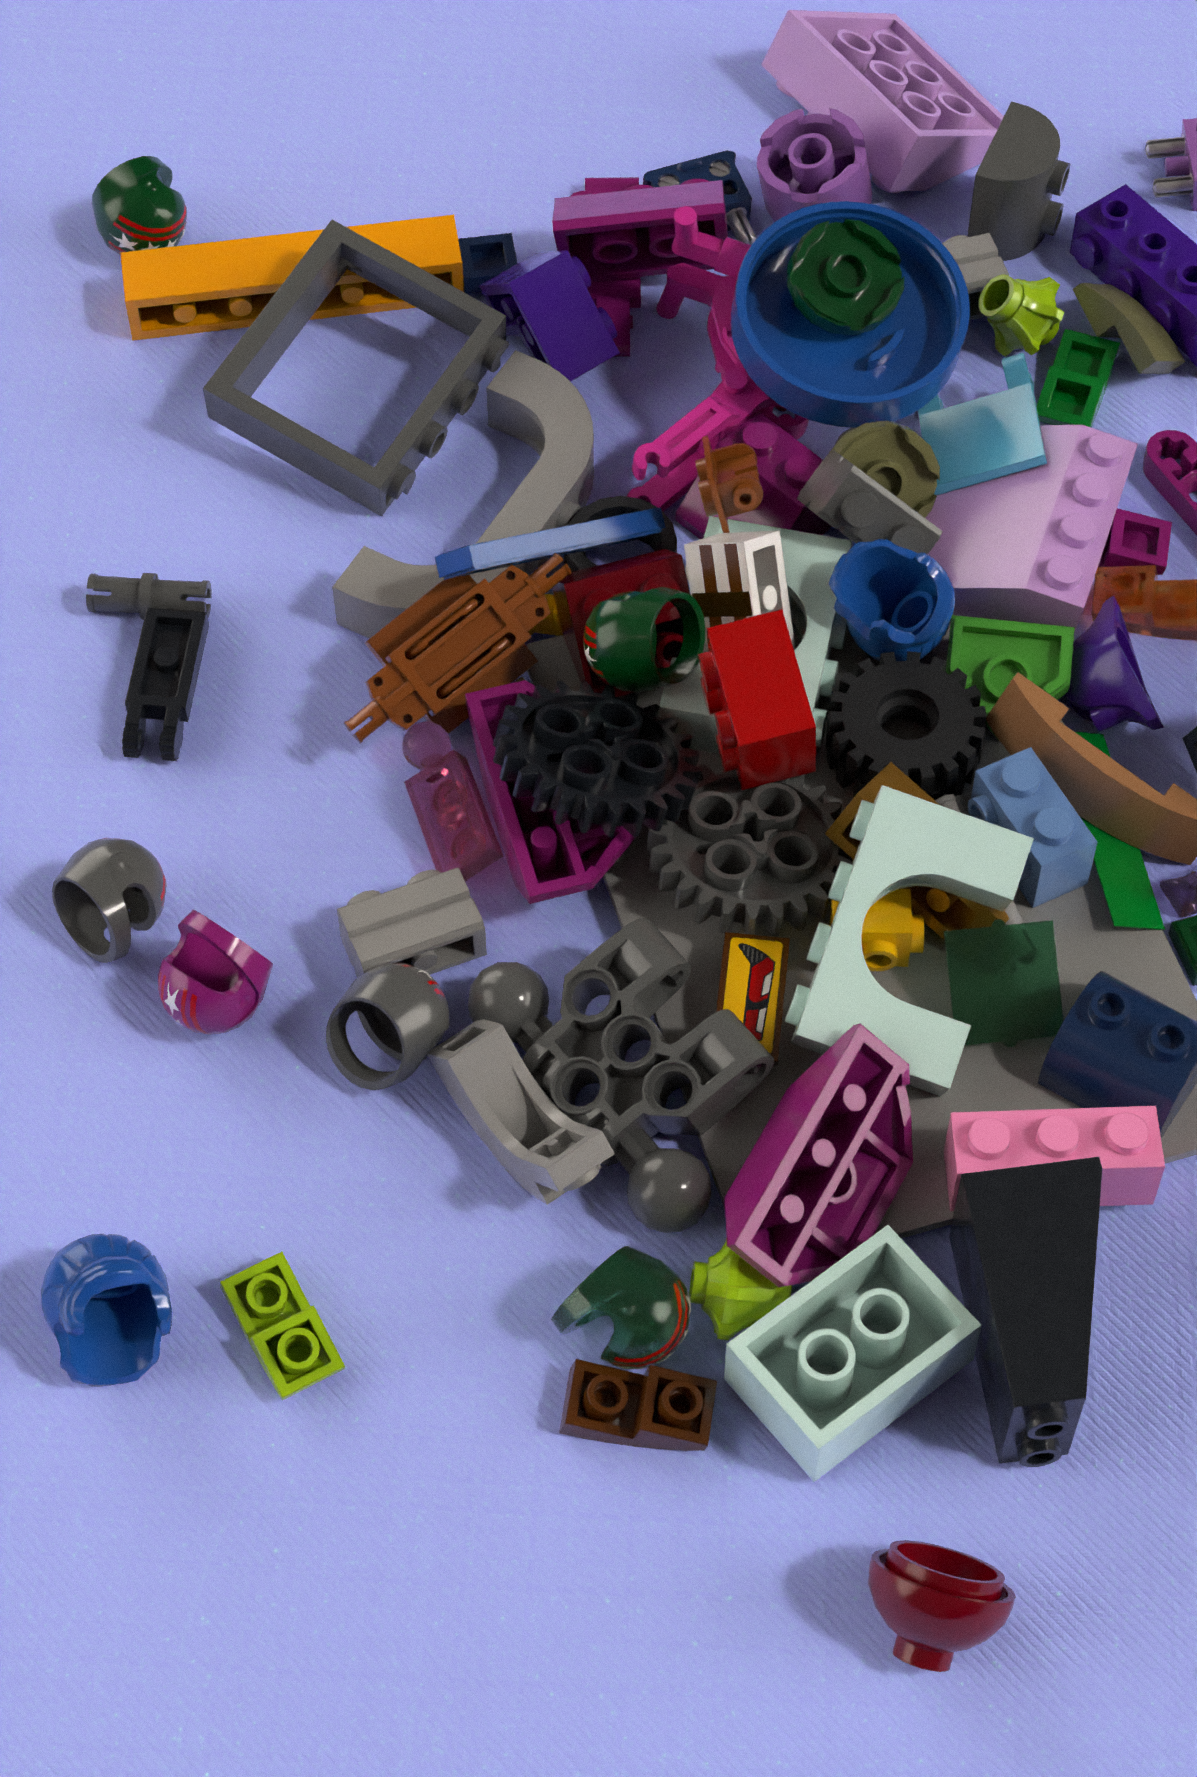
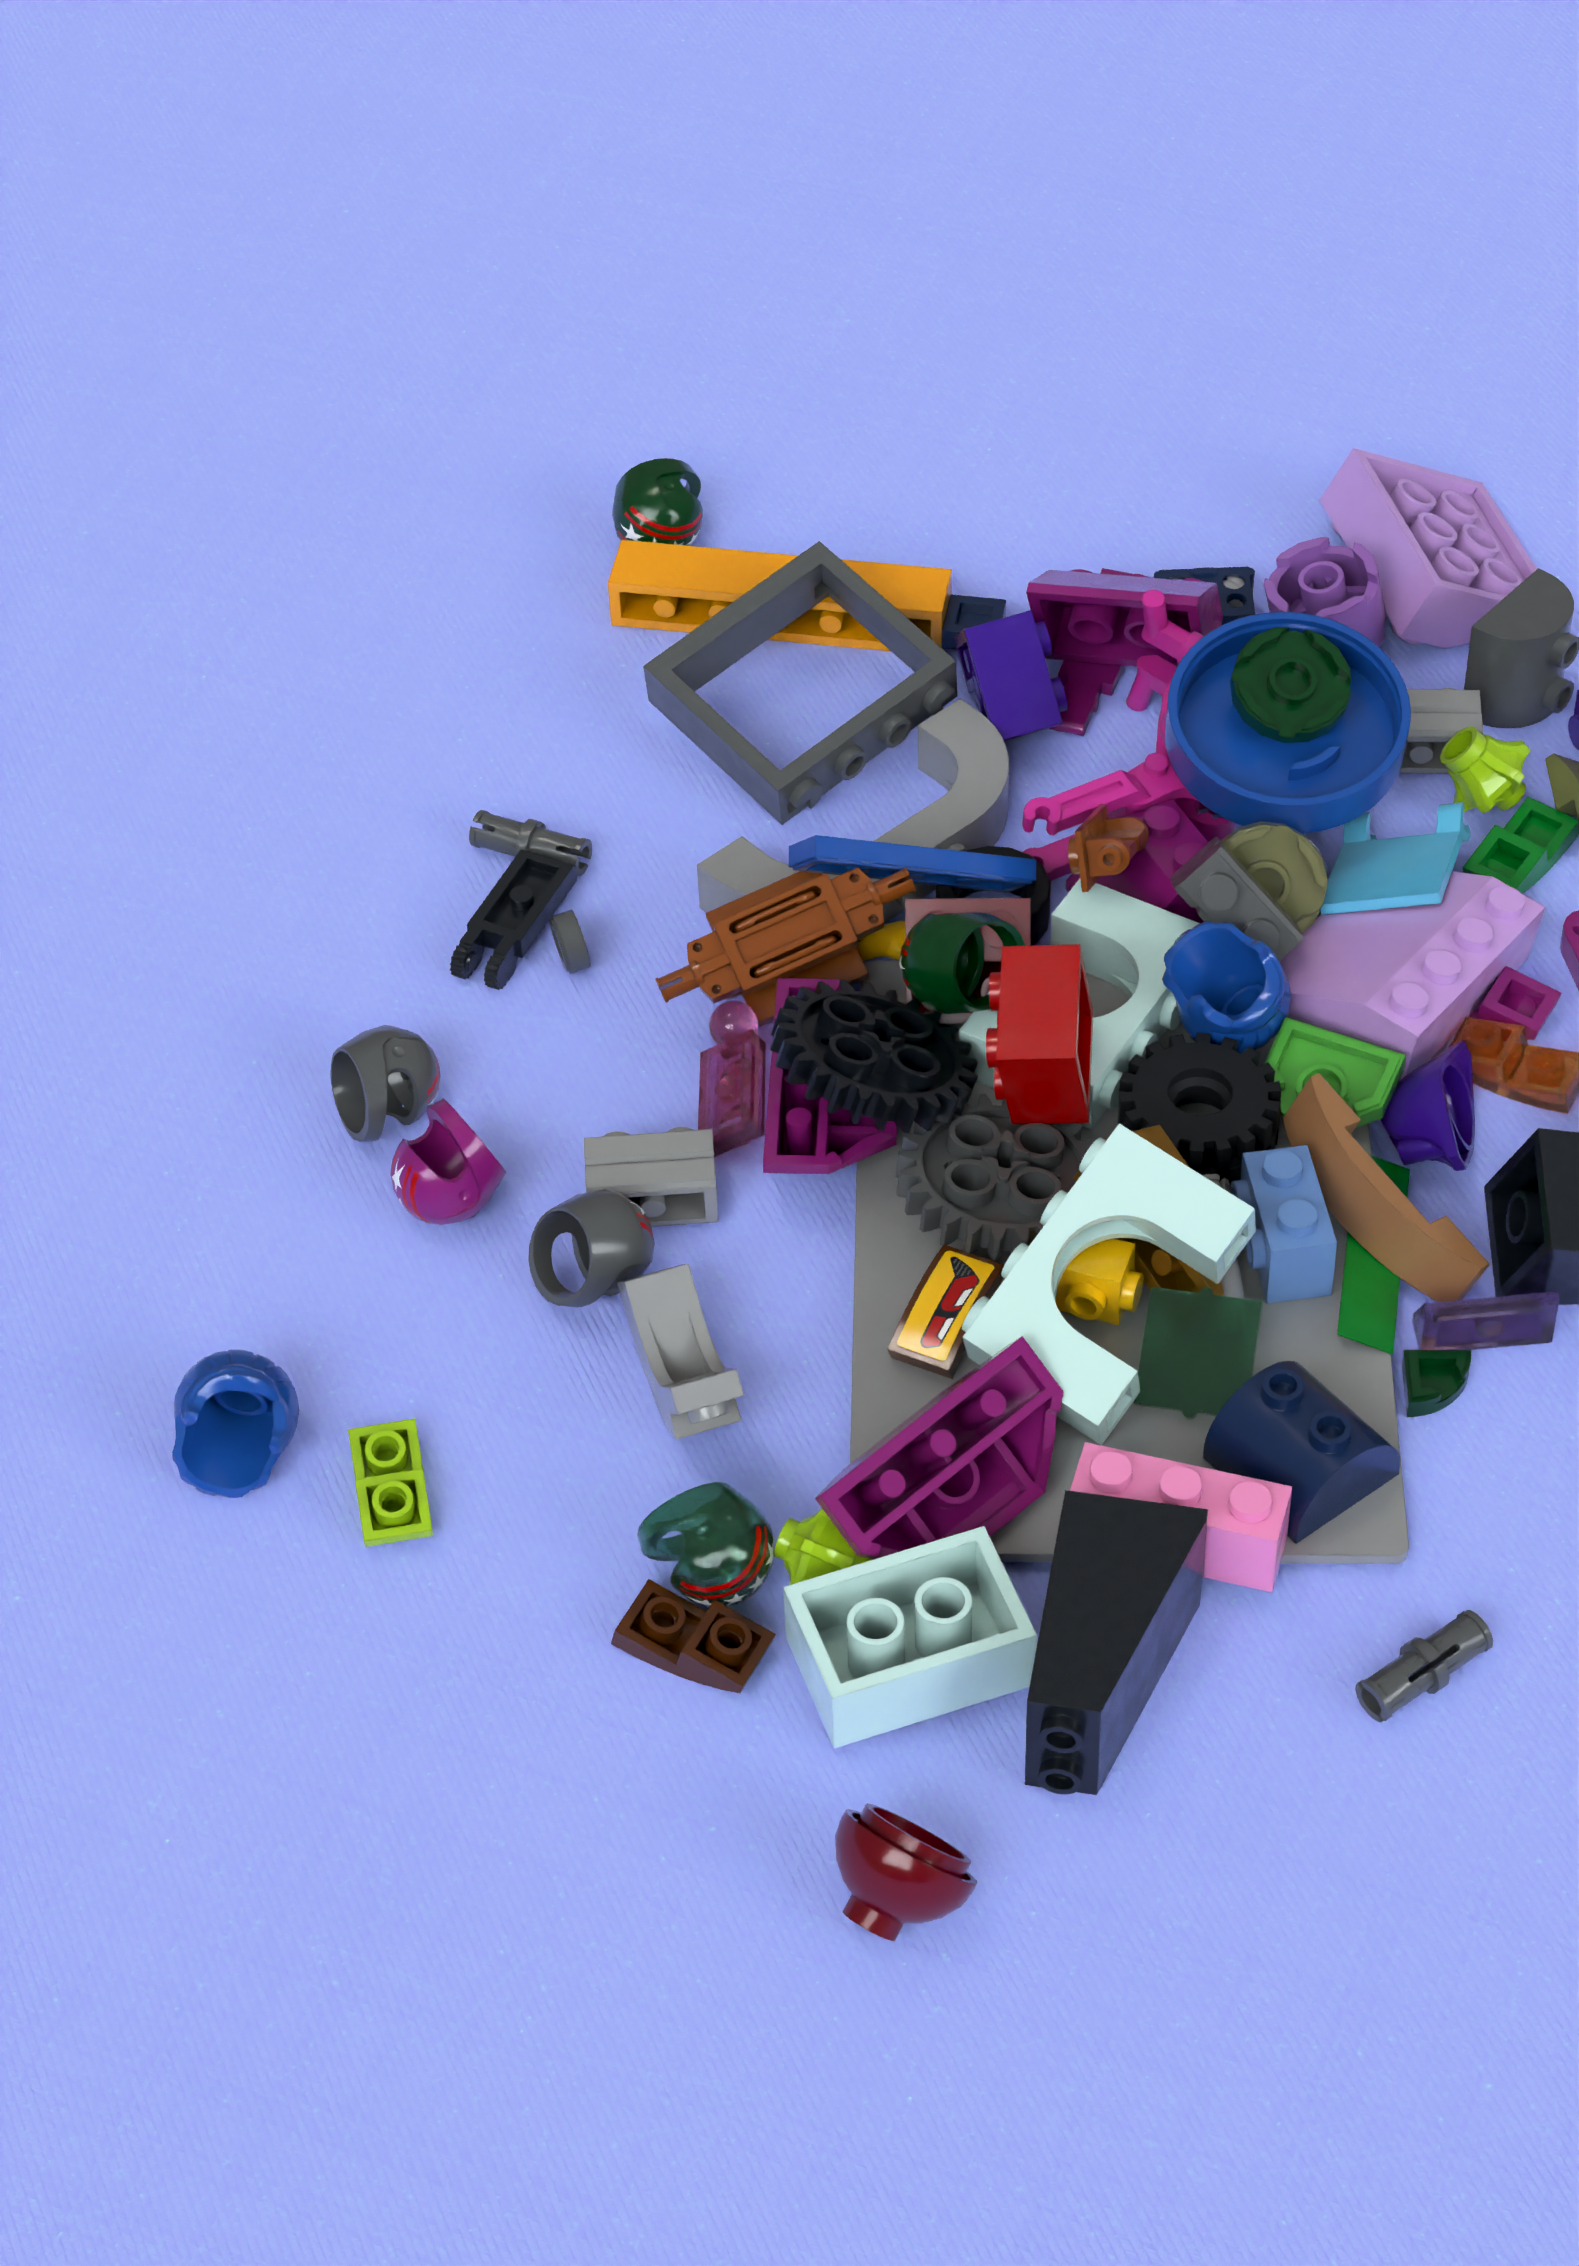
camera: 20 degrees right, 10 degrees down
dark grey connector [468,918,774,1233] -> none
white brick [684,530,795,652] -> none
none -> dark grey tile [549,909,591,974]

